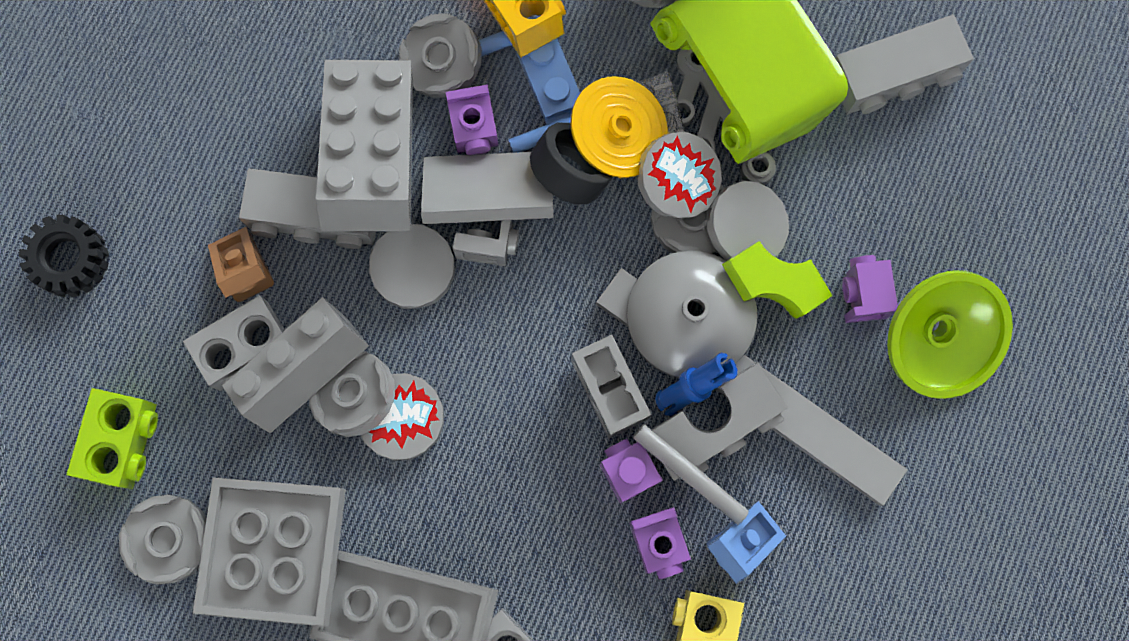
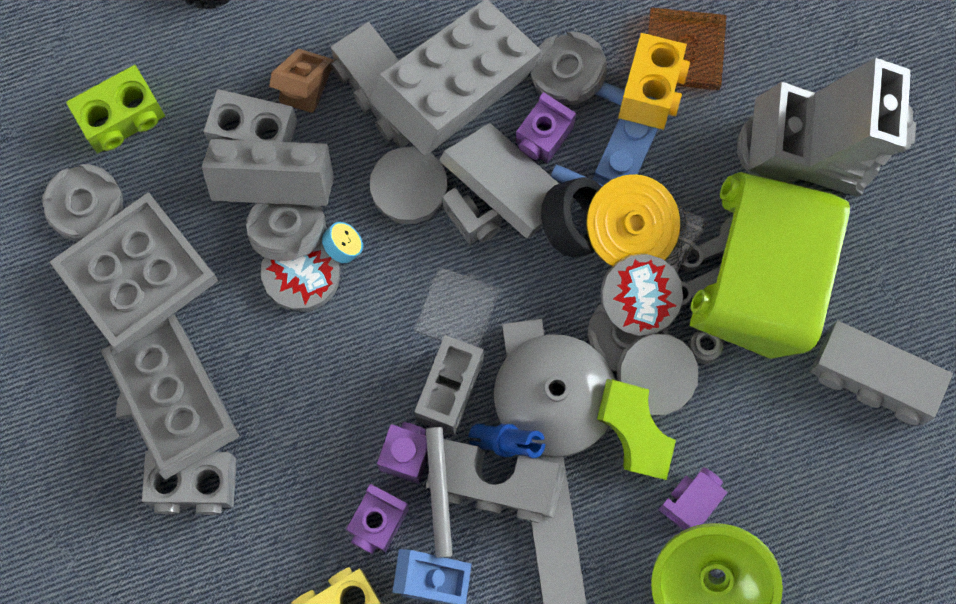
camera: 50 degrees right, 5 degrees down
none -> tile [322,222,363,263]
none -> clear piece [414,267,501,347]

